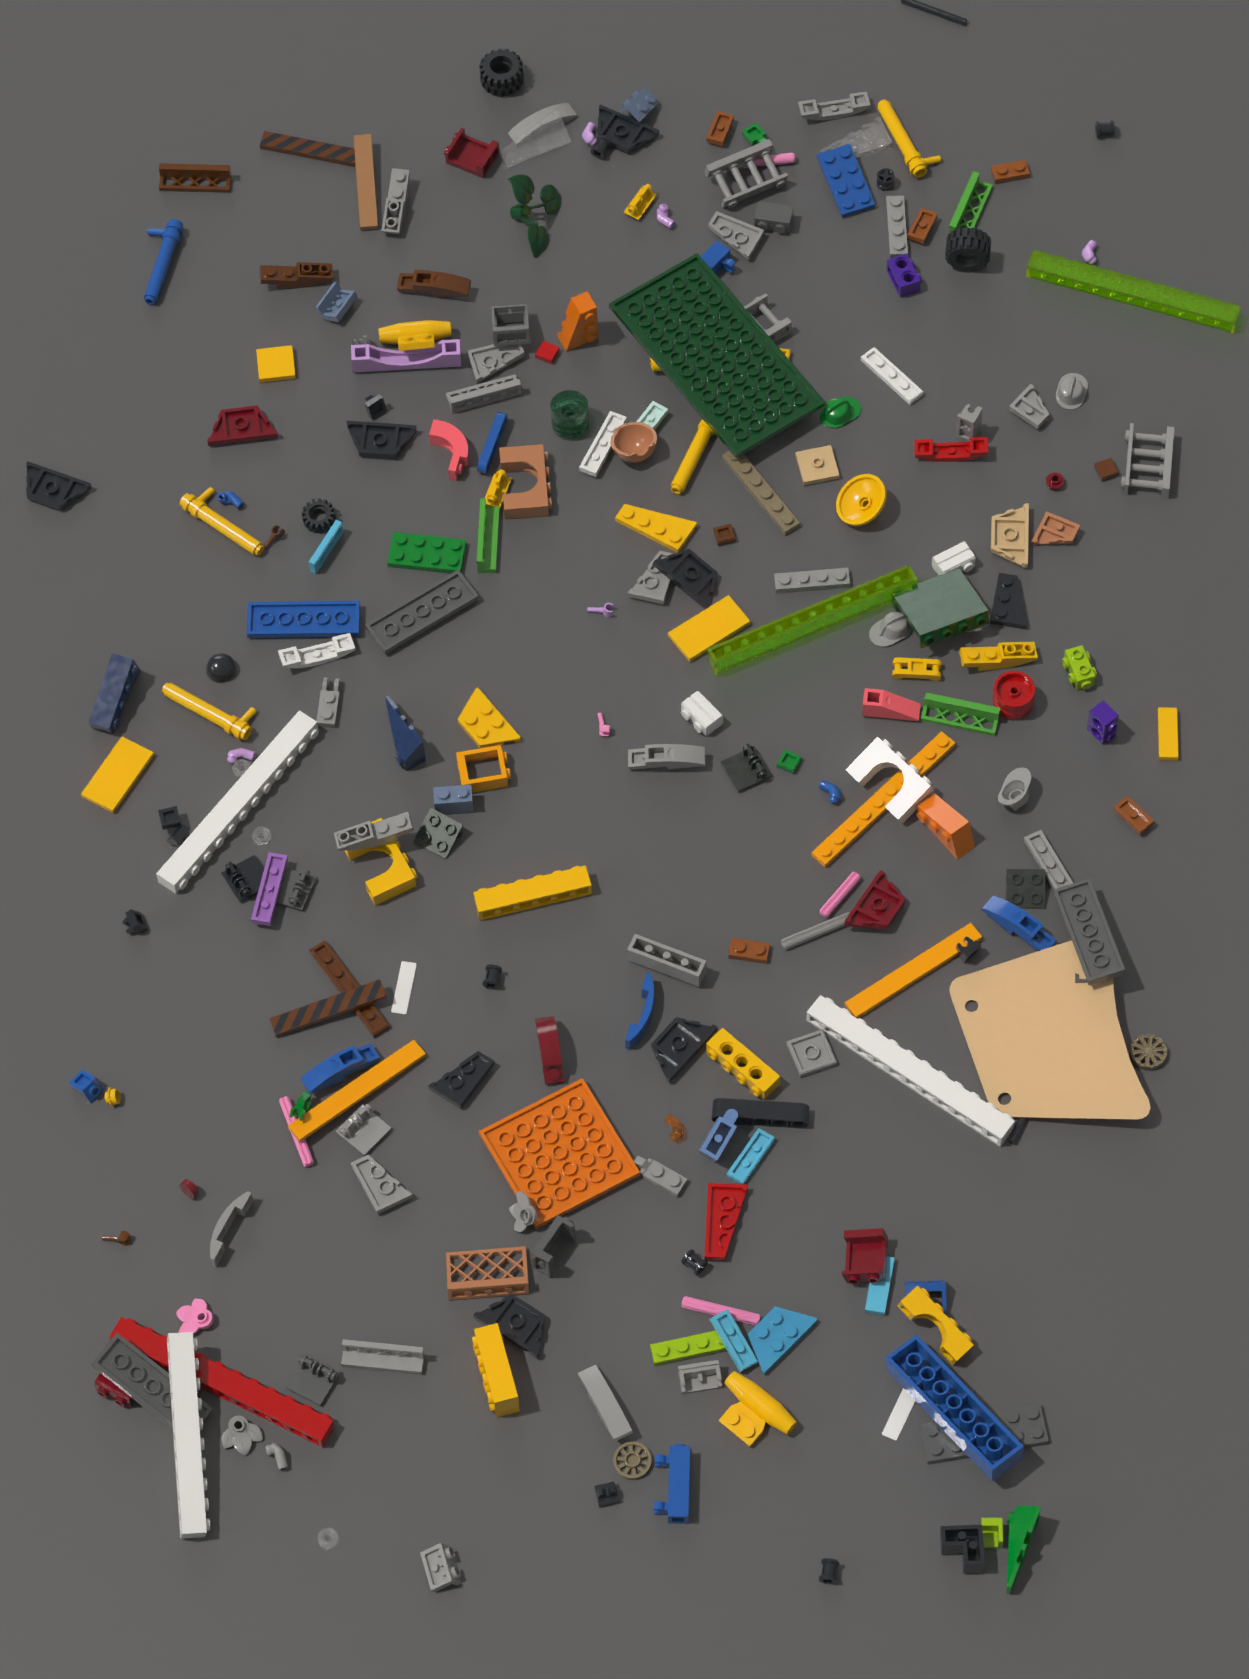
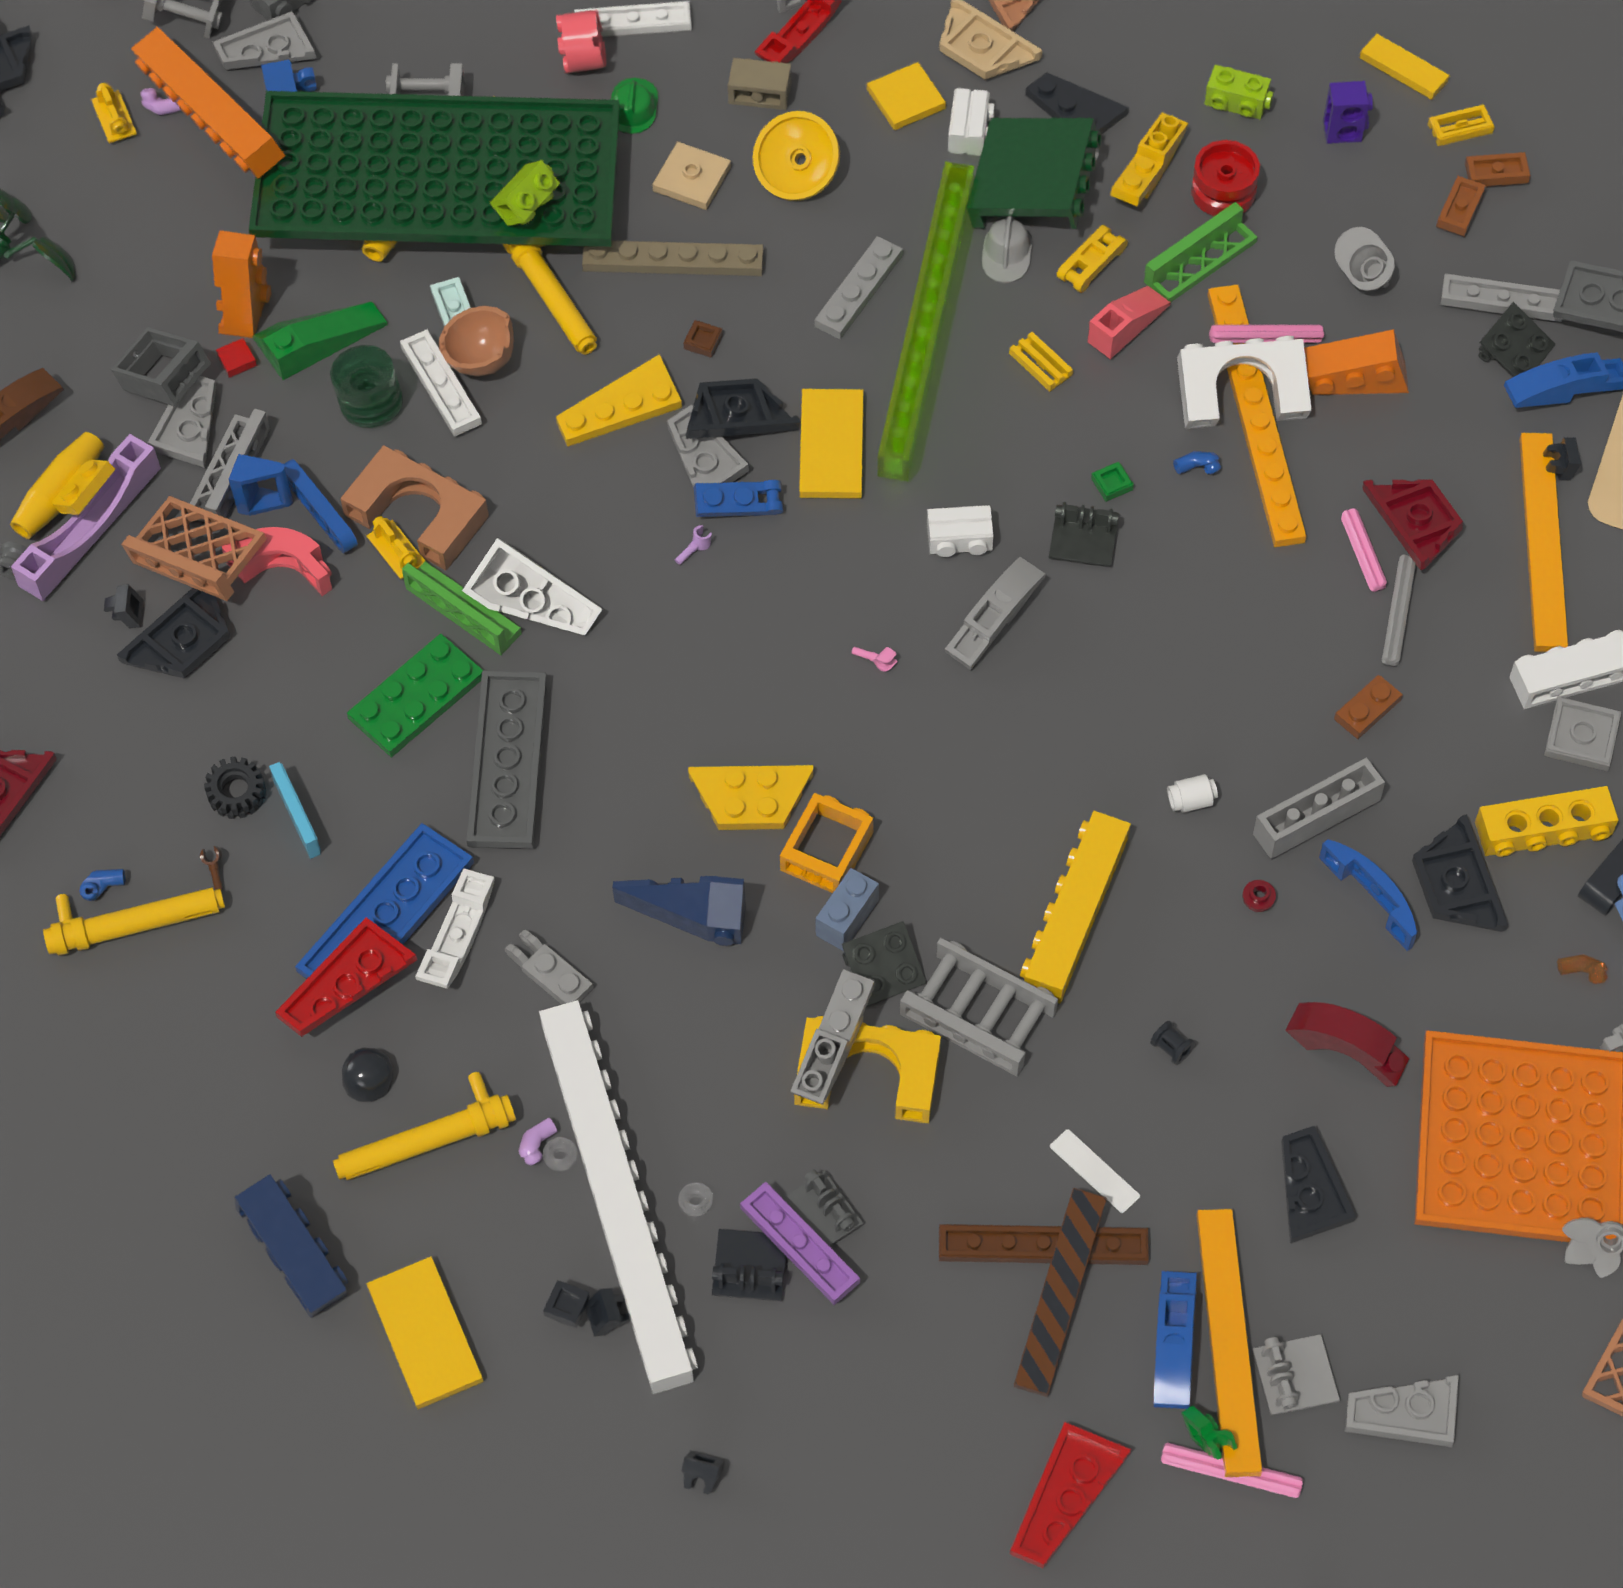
camera: 55 degrees left, 0 degrees up
none -> nougat fence [121,496,267,601]
none -> orange brick [131,27,285,178]
none -> blue tile [229,454,293,516]
none -> green wedge [252,301,388,380]
none -> red wing [275,917,417,1037]
none -> white wedge [462,538,603,635]
none -> lime brick [490,160,560,226]
none -> coral brick [556,10,606,73]
none -> blue plate [694,480,783,517]
none -> dark tan brick [728,58,791,110]
none -> yellow tile [867,62,946,131]
none -> light grey fence [900,938,1058,1077]
none -> yellow tile [1009,332,1073,392]
none -> red wing [1010,1422,1131,1568]
none -> white brick [1167,774,1218,813]
none -> bright pink axle [1209,325,1324,343]
none -> dark red plate [1242,880,1276,912]
none -> yellow tile [1428,105,1495,146]
none -> dark orange plate [1436,176,1486,236]

